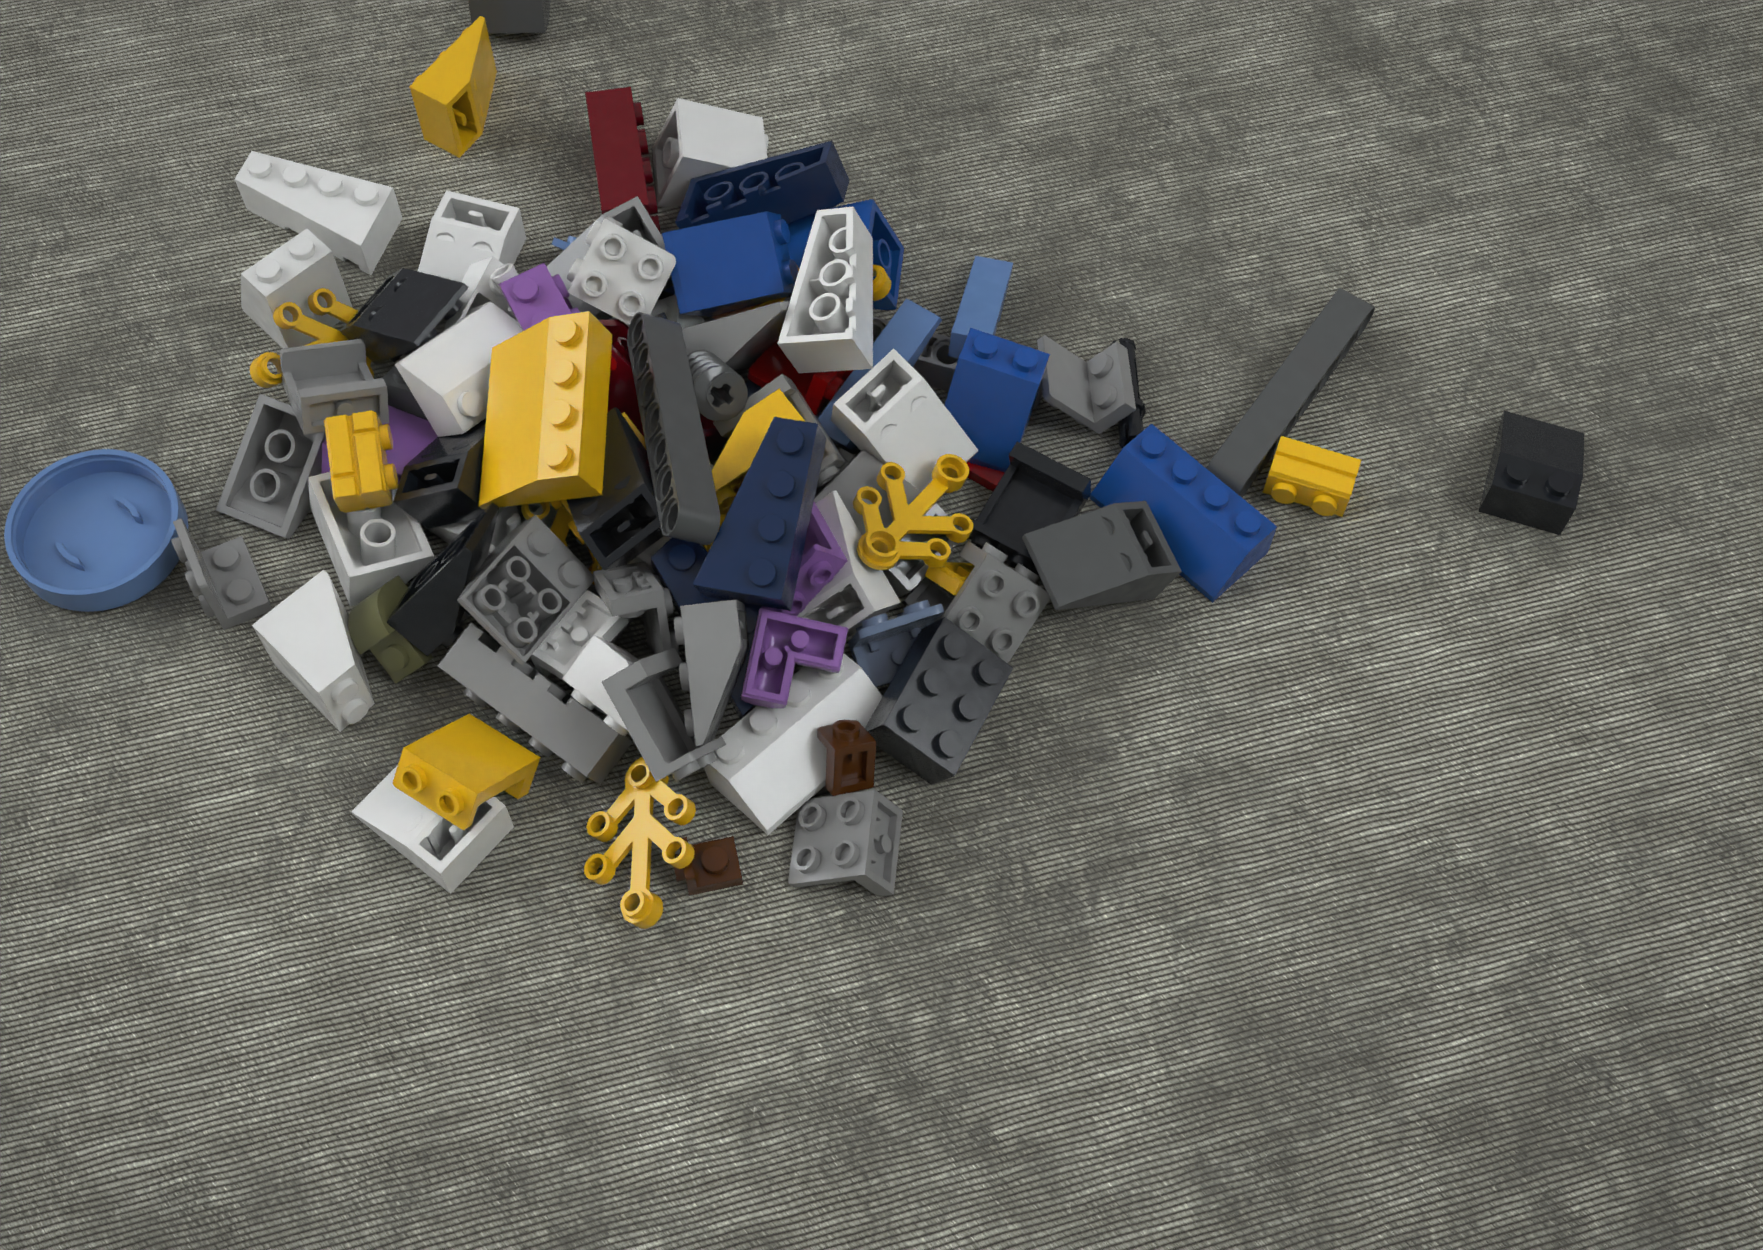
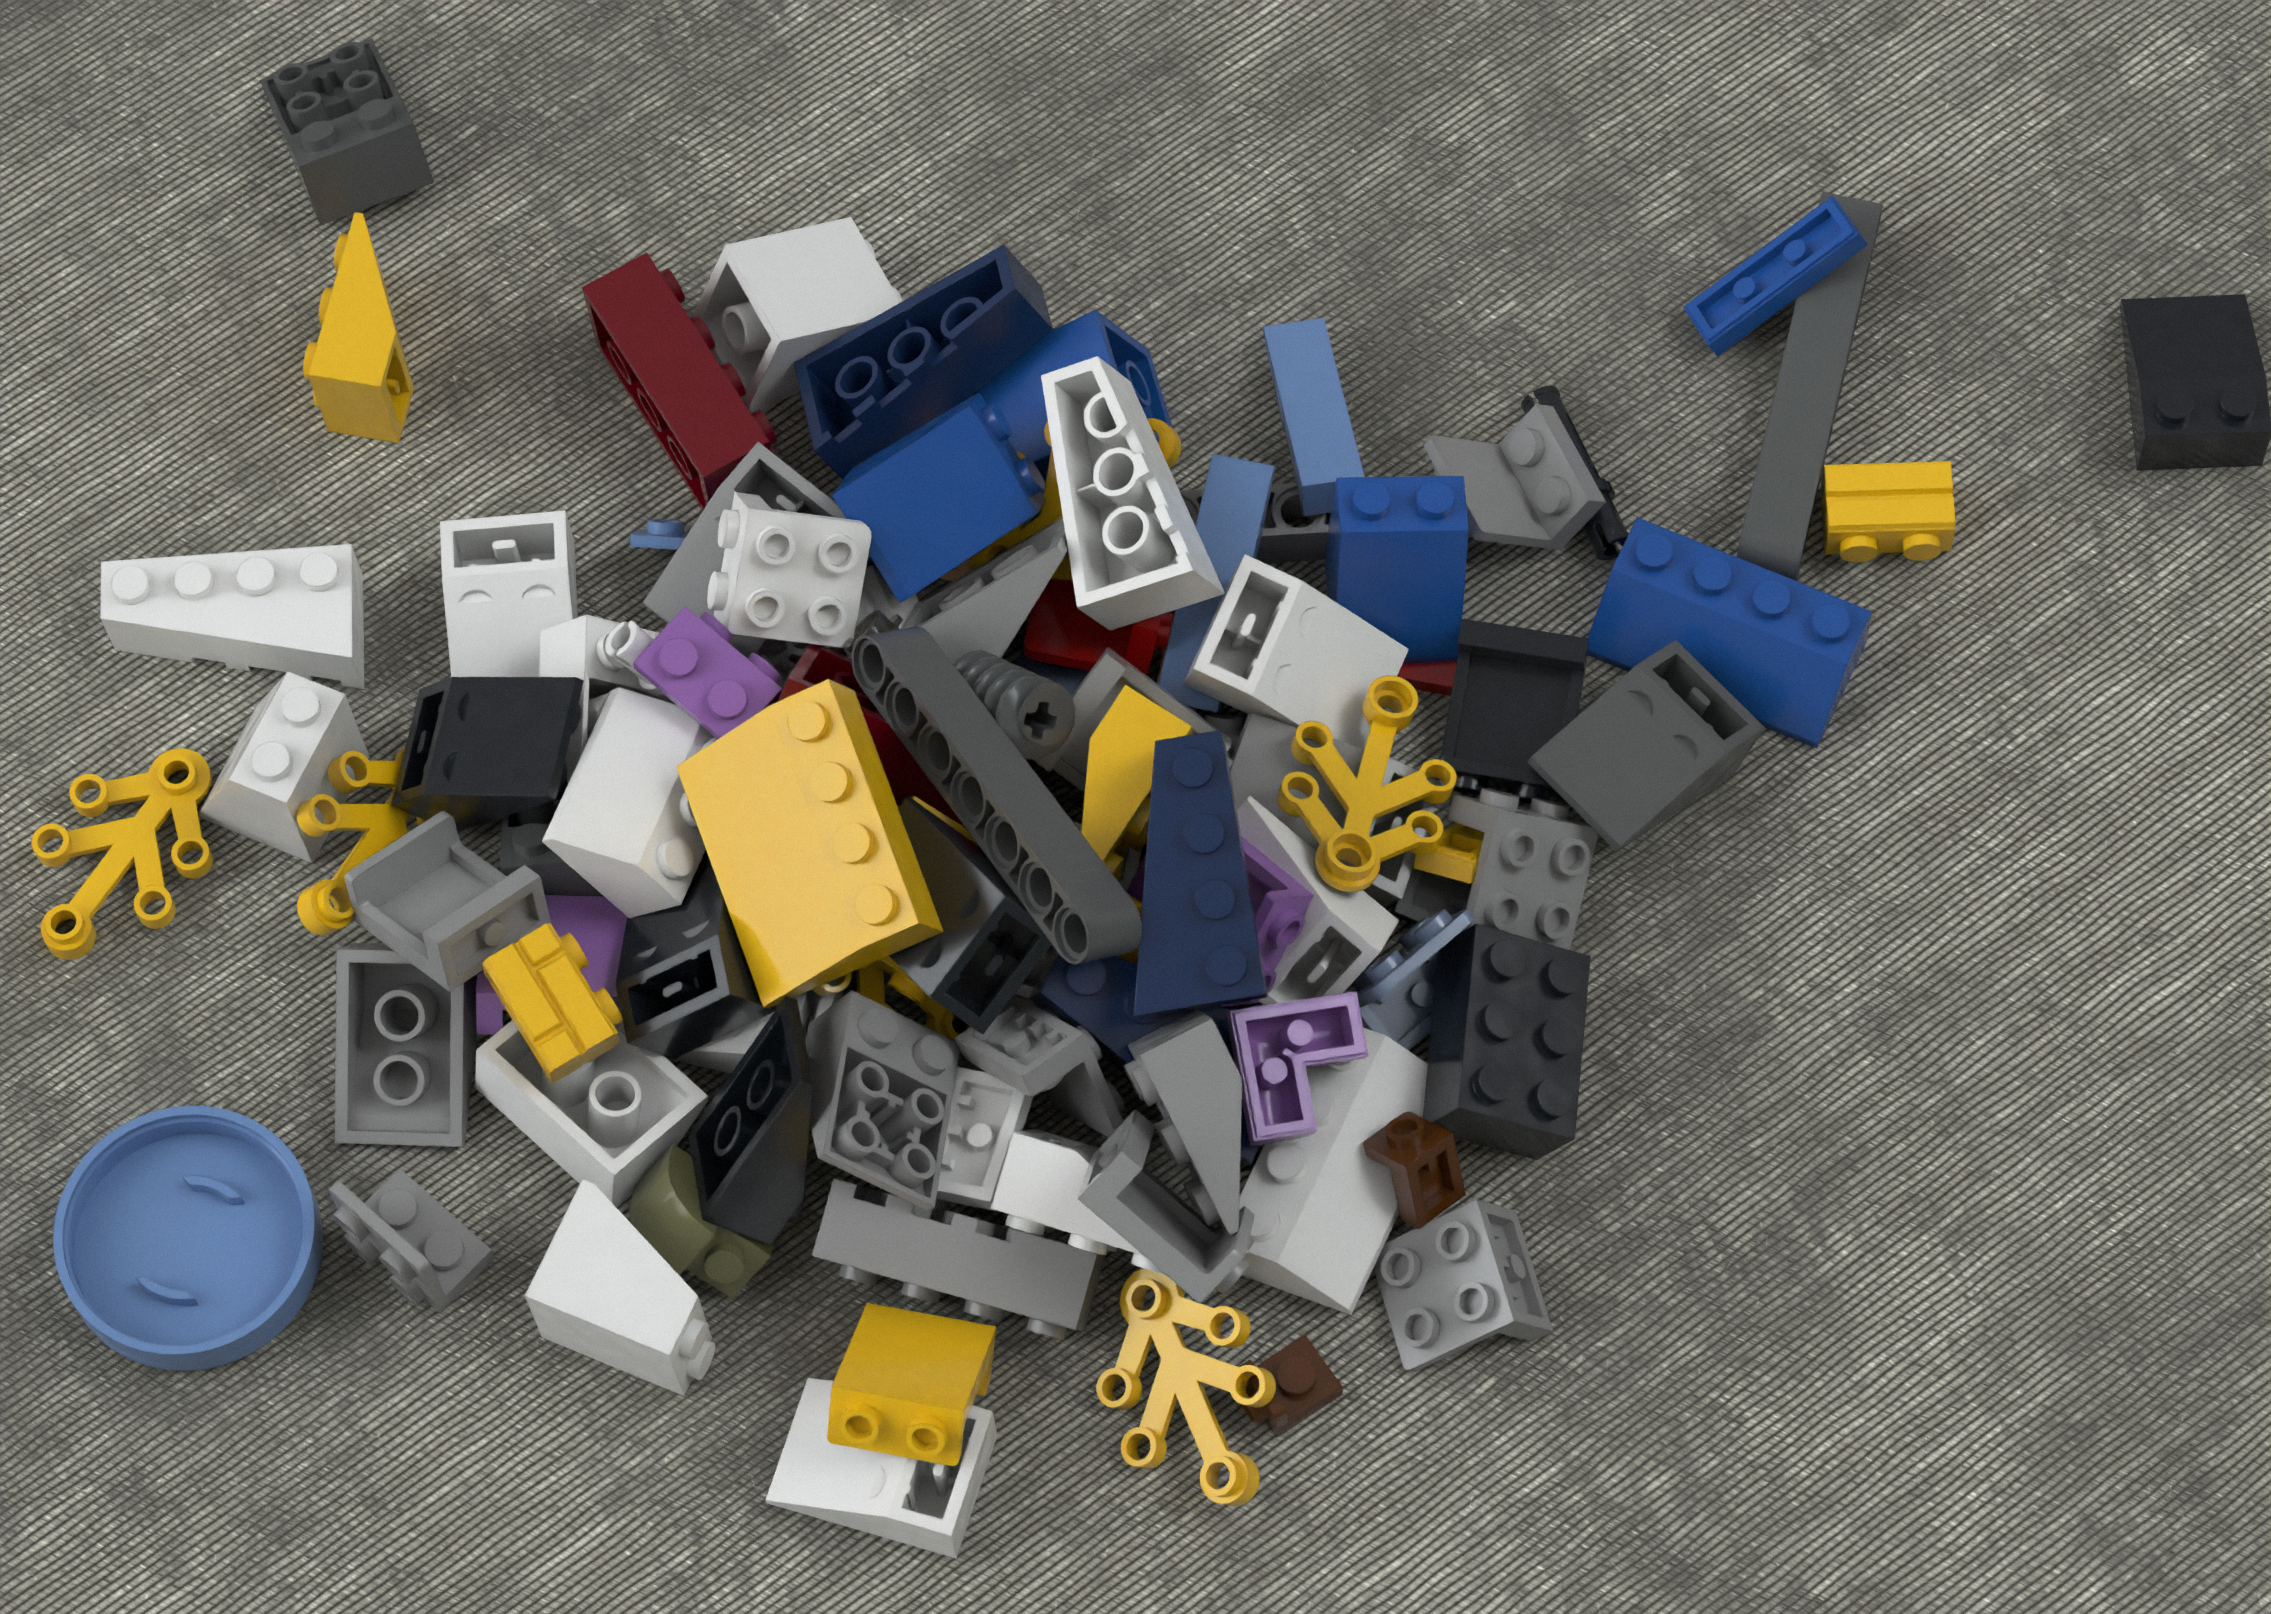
camera: 15 degrees left, 5 degrees up
none -> yellow plant [31,748,213,960]
none -> blue tile [1683,195,1868,357]

